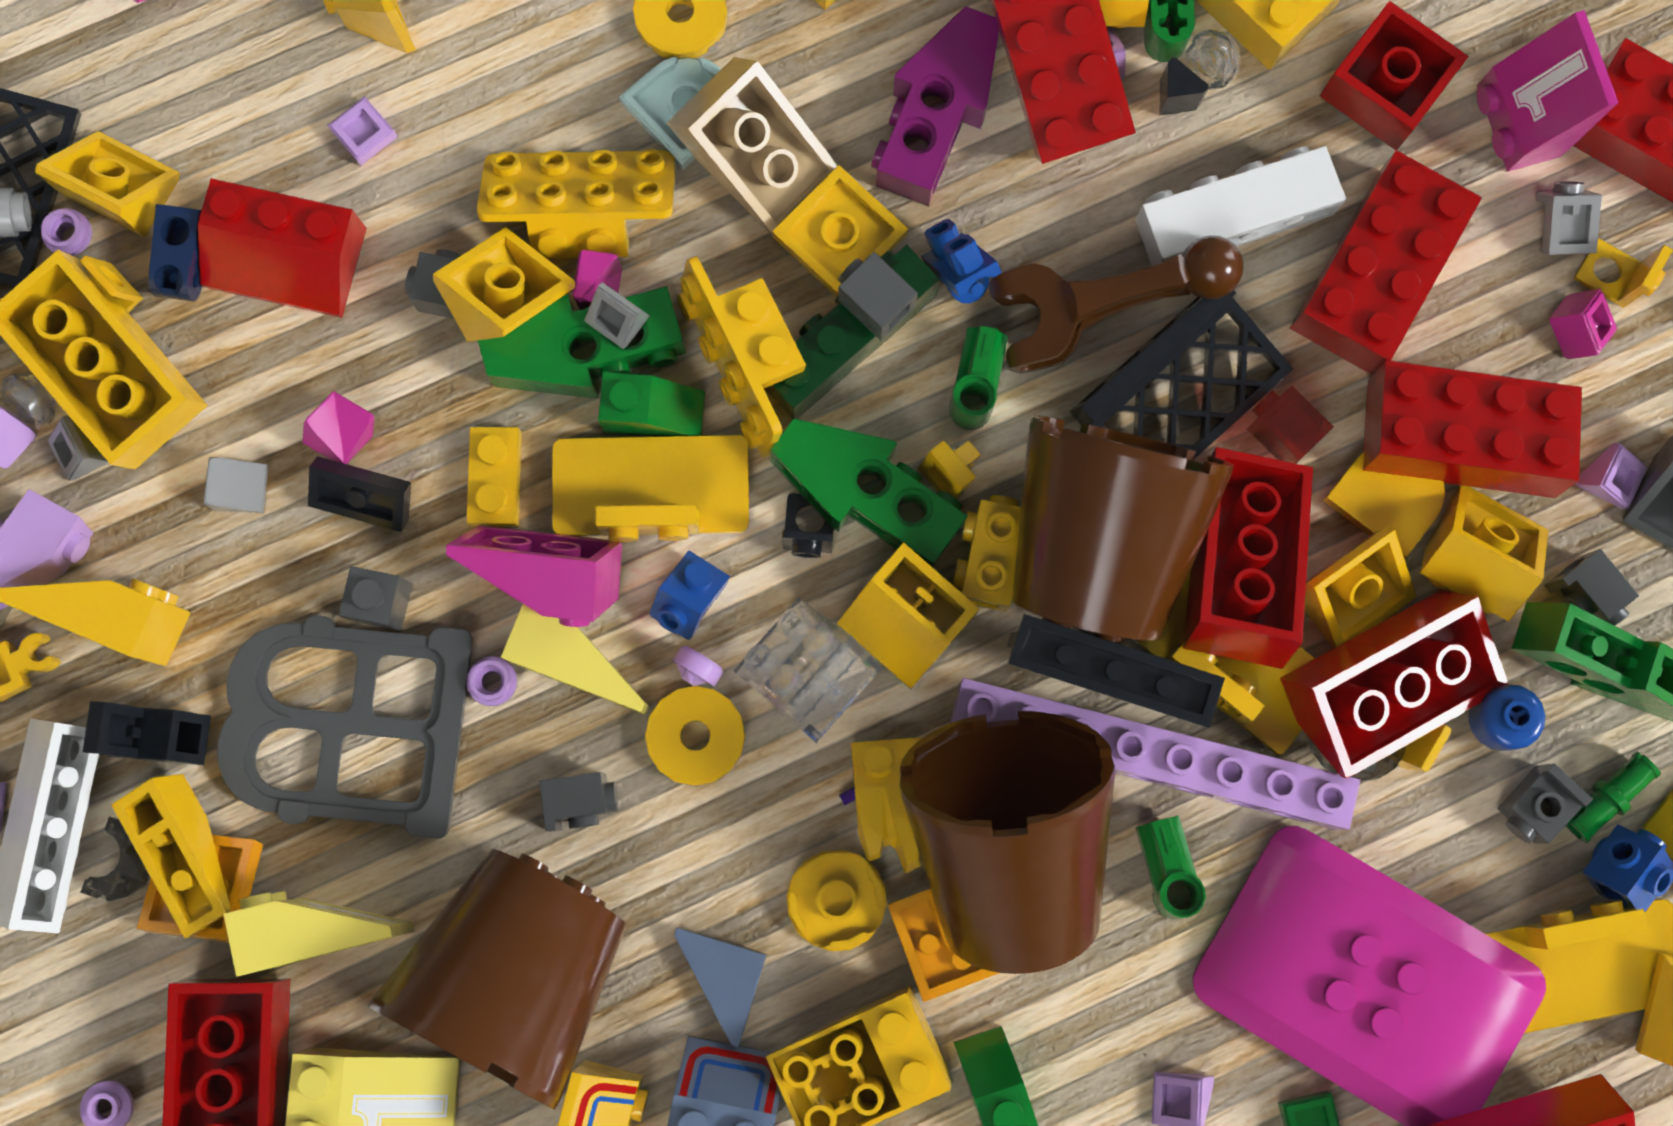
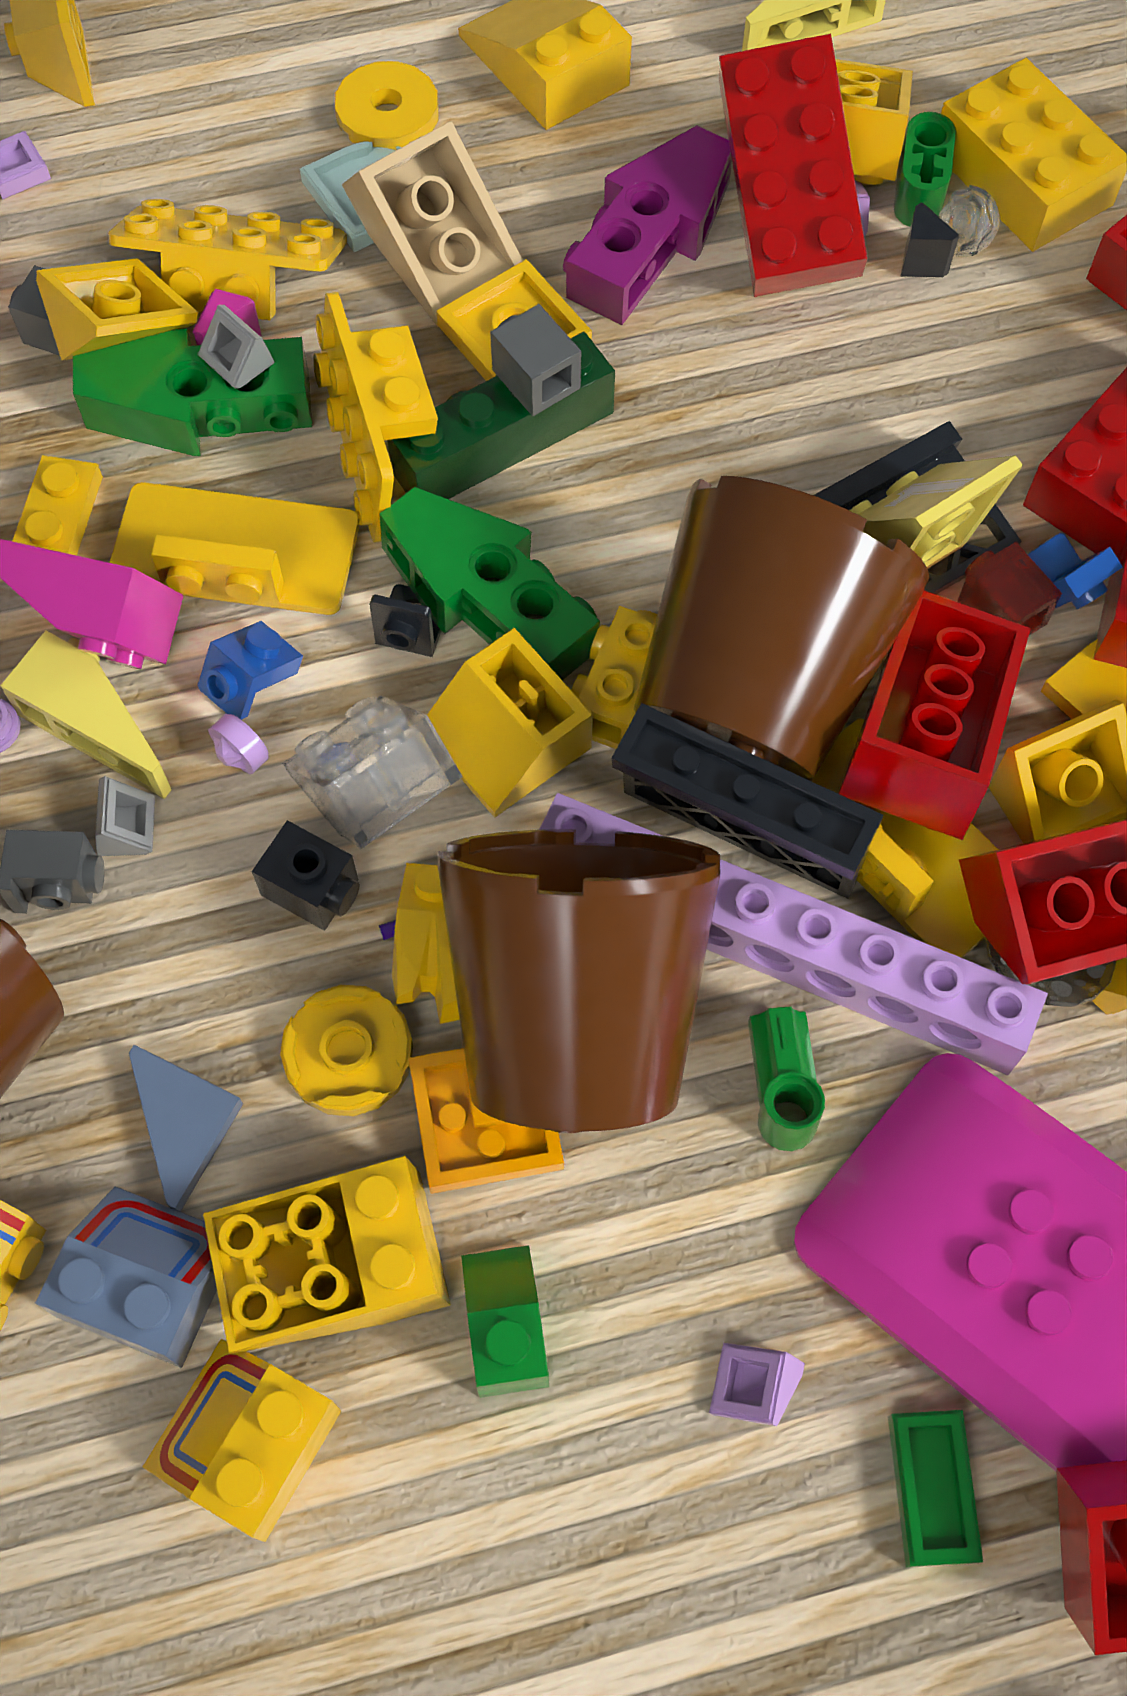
camera: 10 degrees right, 15 degrees down
green slope [598,372,706,437] -> none
yellow tile [645,686,746,786] -> none
yellow tile [918,440,981,499] -> none
blue hips [921,219,1002,304] -> none
green piece [949,326,1008,430] -> none
reddish brown piece [989,235,1244,374] -> none
white brick [1135,146,1346,266] -> none
none -> light grey slope [95,776,155,856]
none -> black brick [252,820,360,931]
none -> light yellow slope [849,455,1023,569]
none -> blue bracket [1015,533,1123,613]

